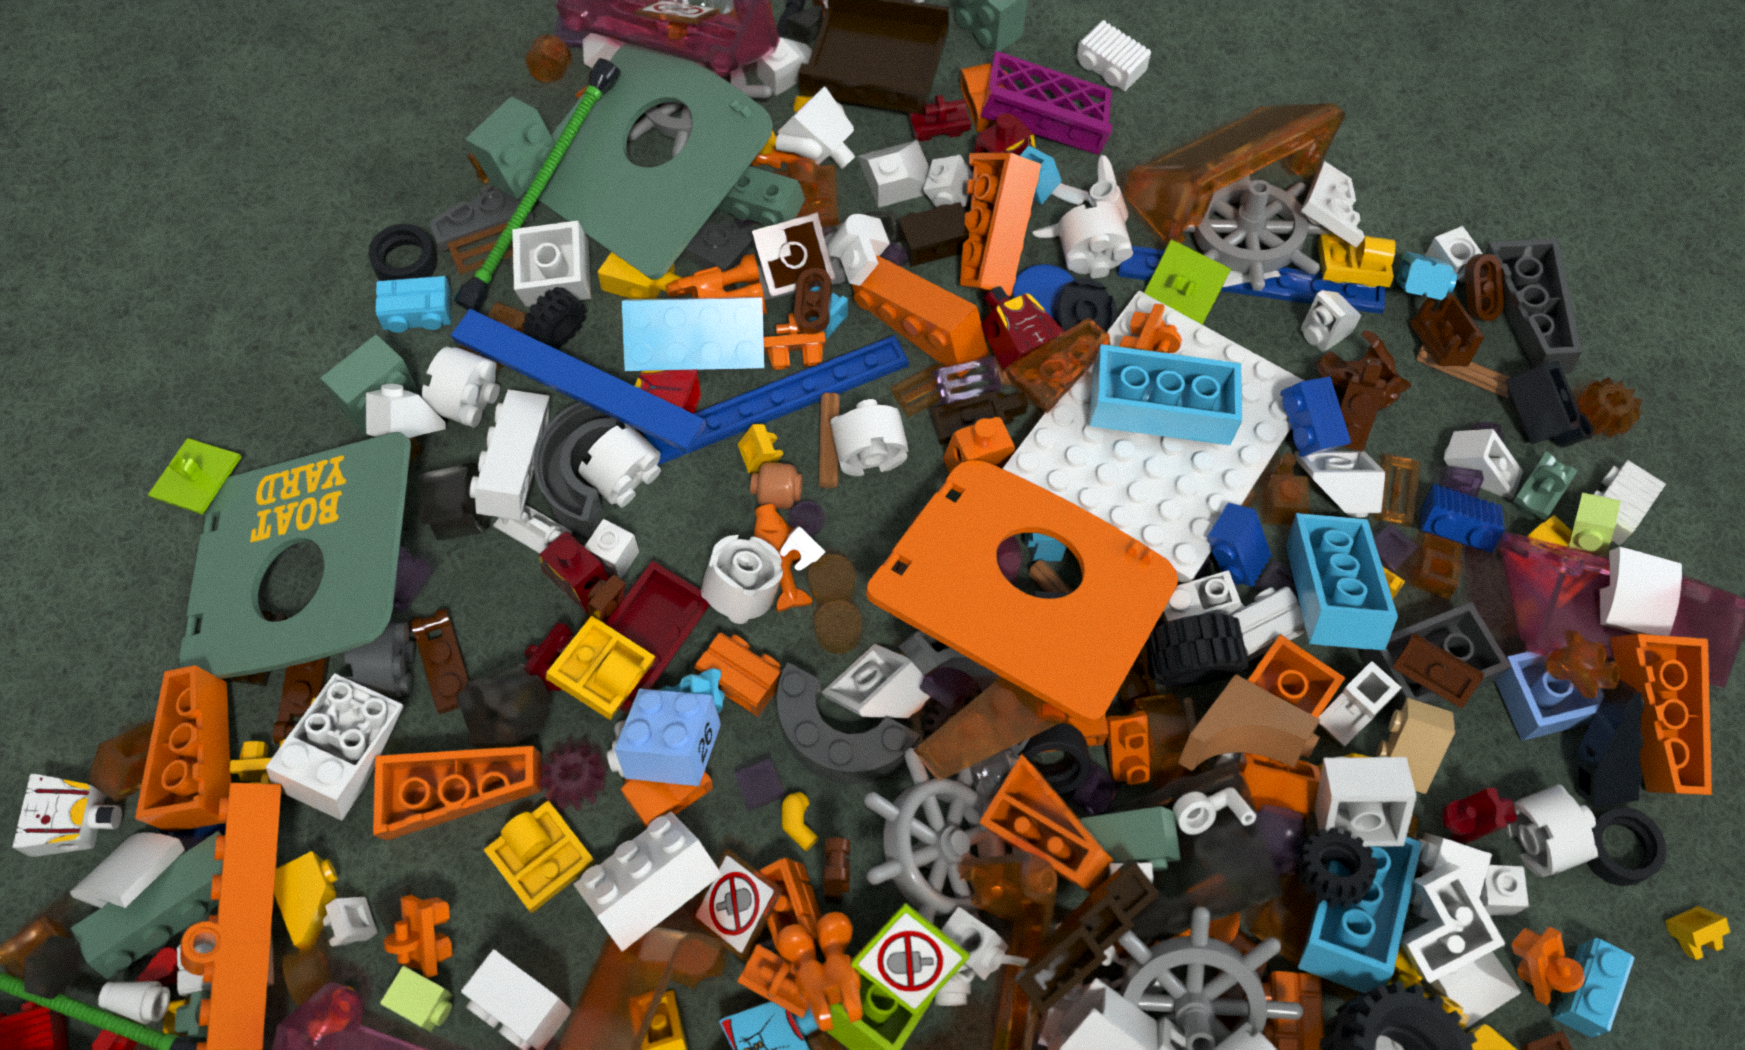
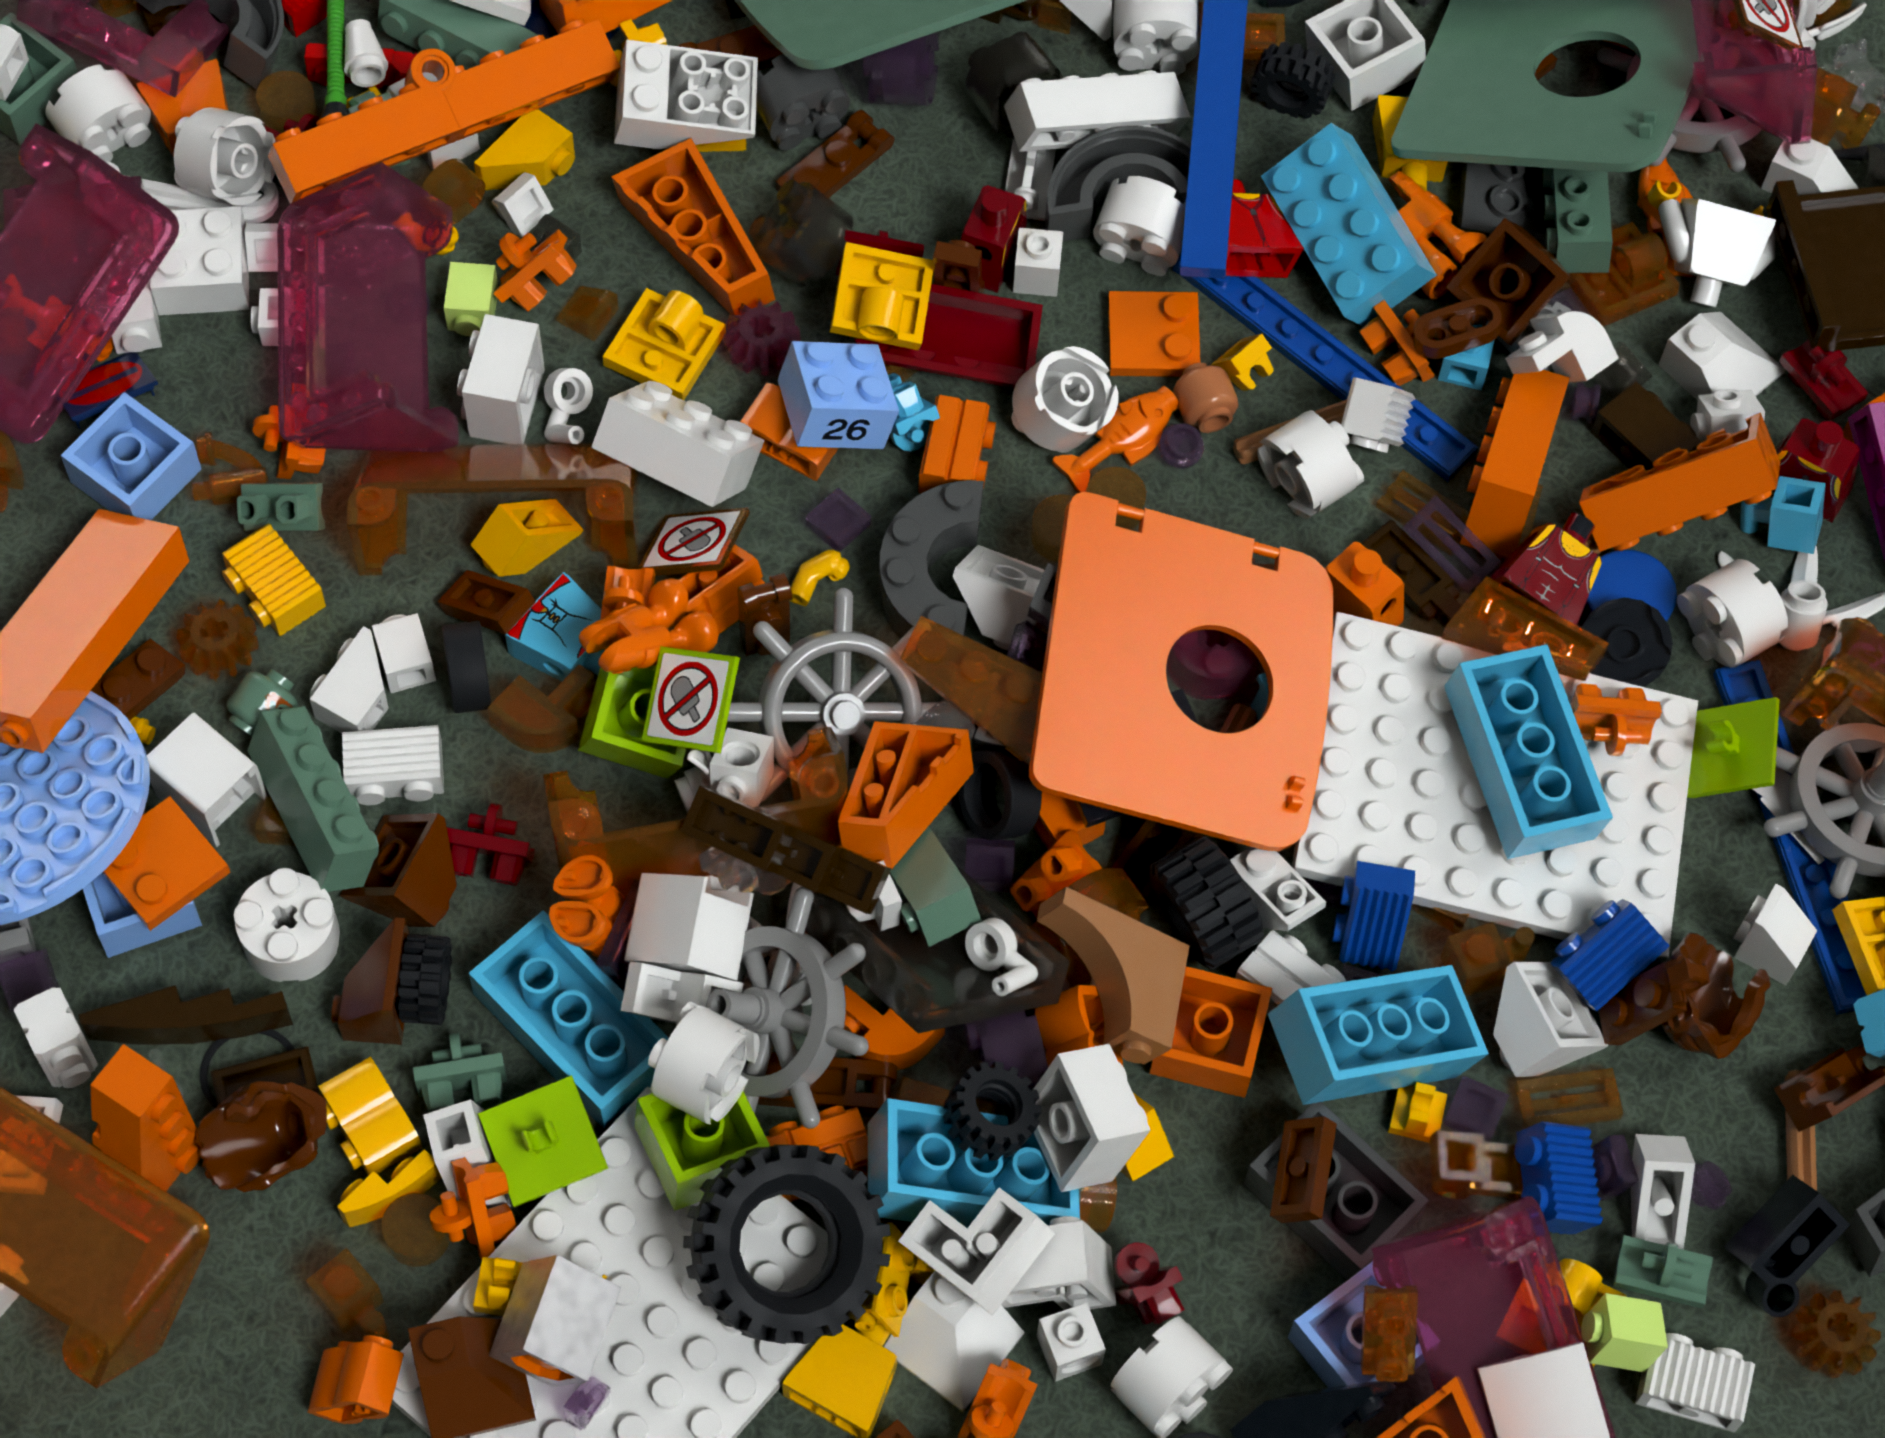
camera: 65 degrees right, 0 degrees up
white tile [780,525,825,570] -> none
white brick [1318,661,1402,748] -> none
tan brick [1375,698,1455,794] -> none
none -> white plate [544,368,593,444]
none -> clear orange slope [556,286,619,342]
none -> orange plate [1108,291,1201,377]
none -> white brick [1341,377,1415,453]

